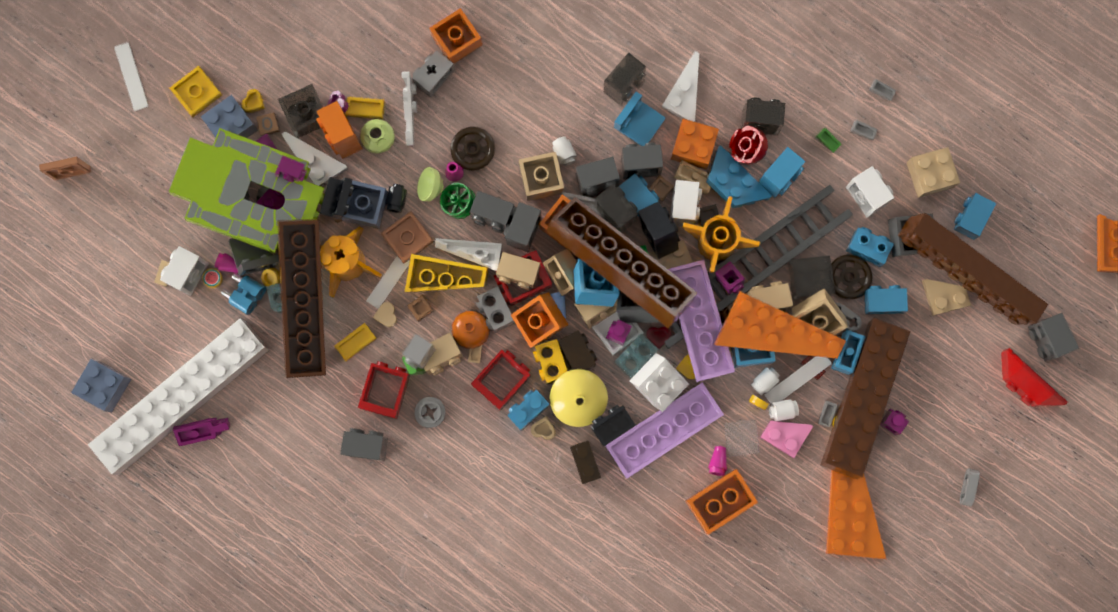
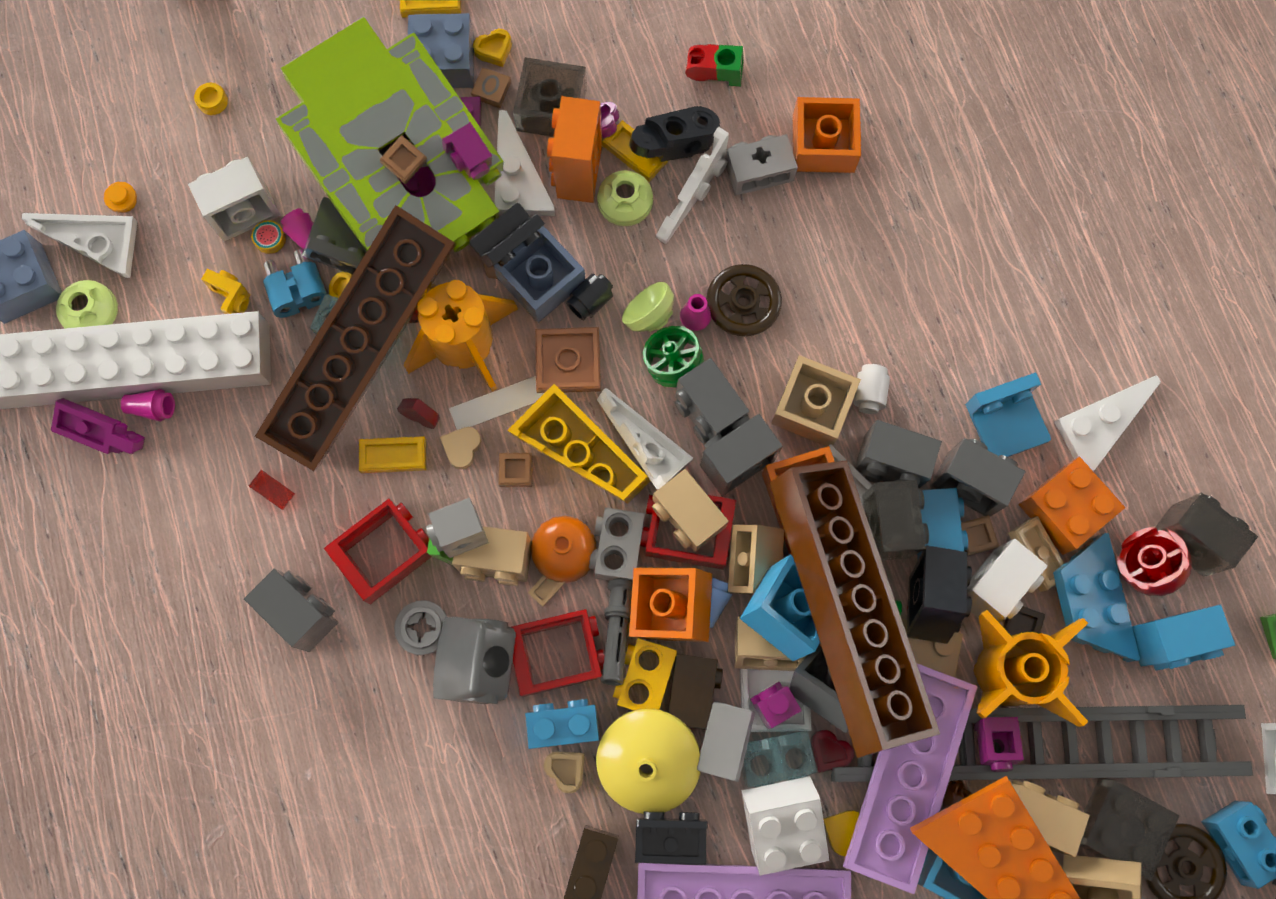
camera: 30 degrees right, 5 degrees down
clear smoke brick [603,53,646,106] -> none
none -> white wing [22,213,138,278]
none -> yellowish green piece [56,280,118,329]
none -> light orange plate [104,182,137,213]
none -> dark pink cone [121,389,175,422]
none -> yellow tile [194,82,228,115]
none -> yellow bracket [201,269,251,314]
none -> clear red piece [248,470,295,510]
none -> medium nougat tile [380,135,427,184]
none -> dark red tile [397,398,440,429]
none -> dark grey piece [433,617,516,704]
none -> dark grey pin [601,579,633,686]
none -> black piece [629,106,720,162]
none -> leg [685,44,744,87]
none -> light grey slope [697,702,755,782]

